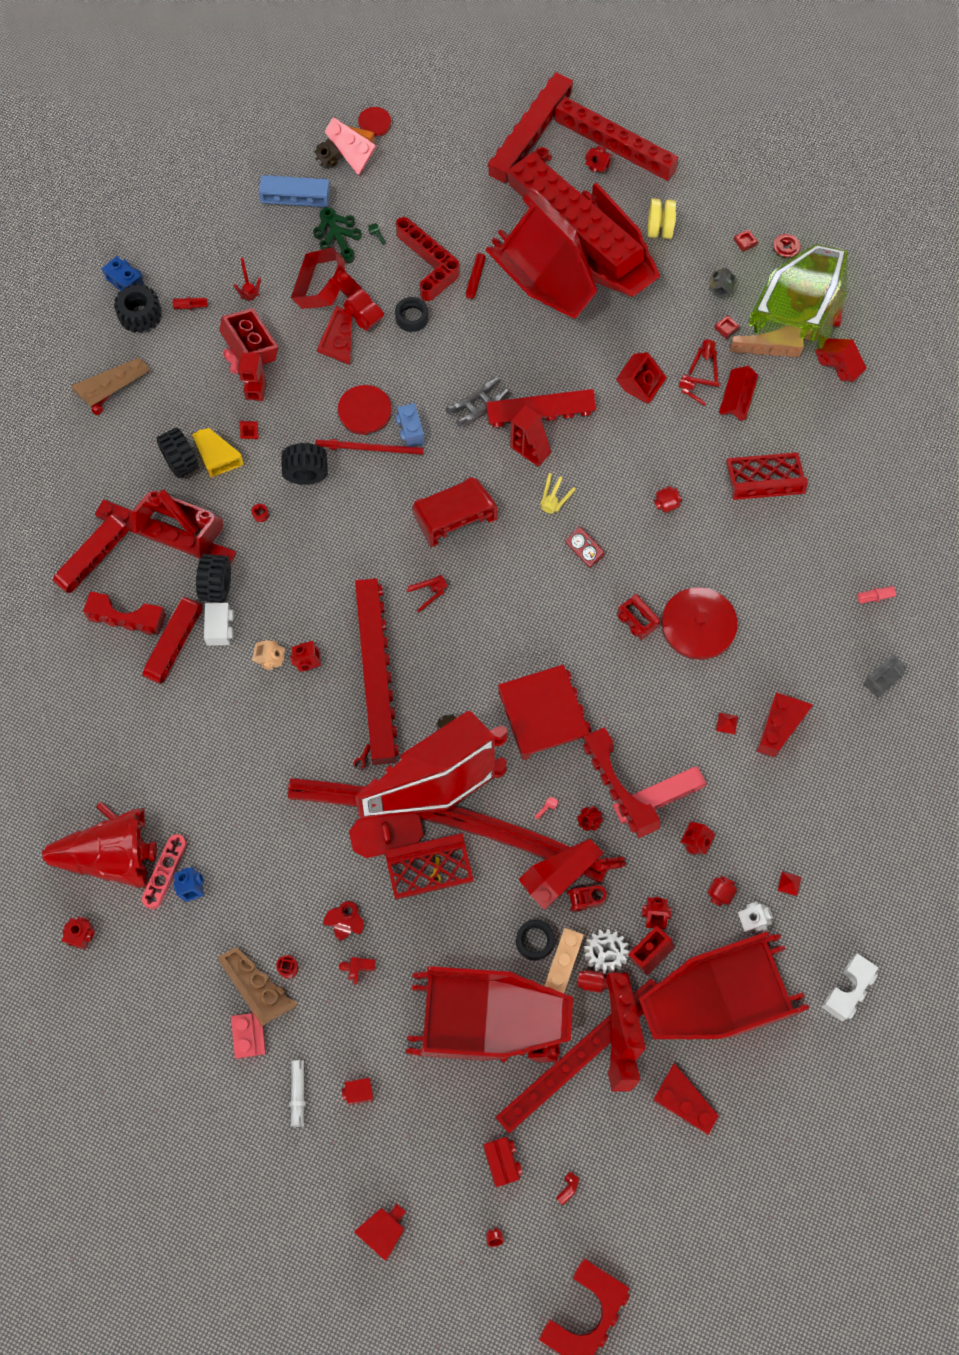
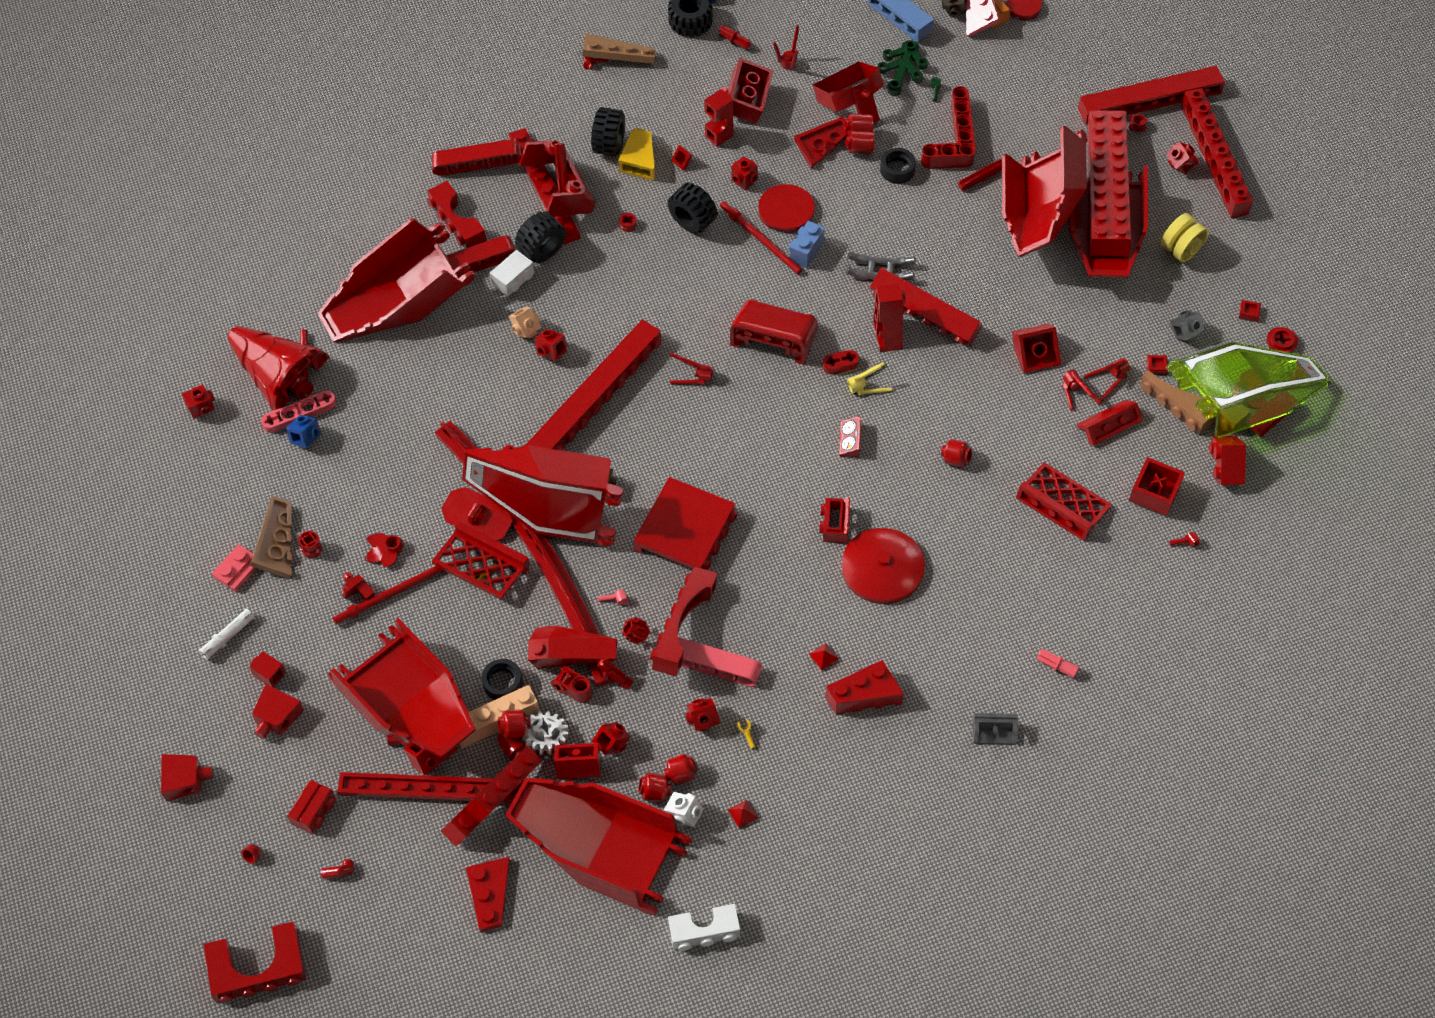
camera: 45 degrees right, 10 degrees down
none -> red torso [252,684,304,739]
none -> red windscreen [318,218,475,342]
none -> red bar [332,562,445,625]
none -> red head [498,709,531,739]
none -> red head [638,772,672,803]
none -> red brick [731,156,758,191]
none -> yellow hand [737,718,755,749]
none -> red beam [822,350,859,374]
none -> red brick [1129,457,1185,516]
none -> red hand [1169,532,1200,547]

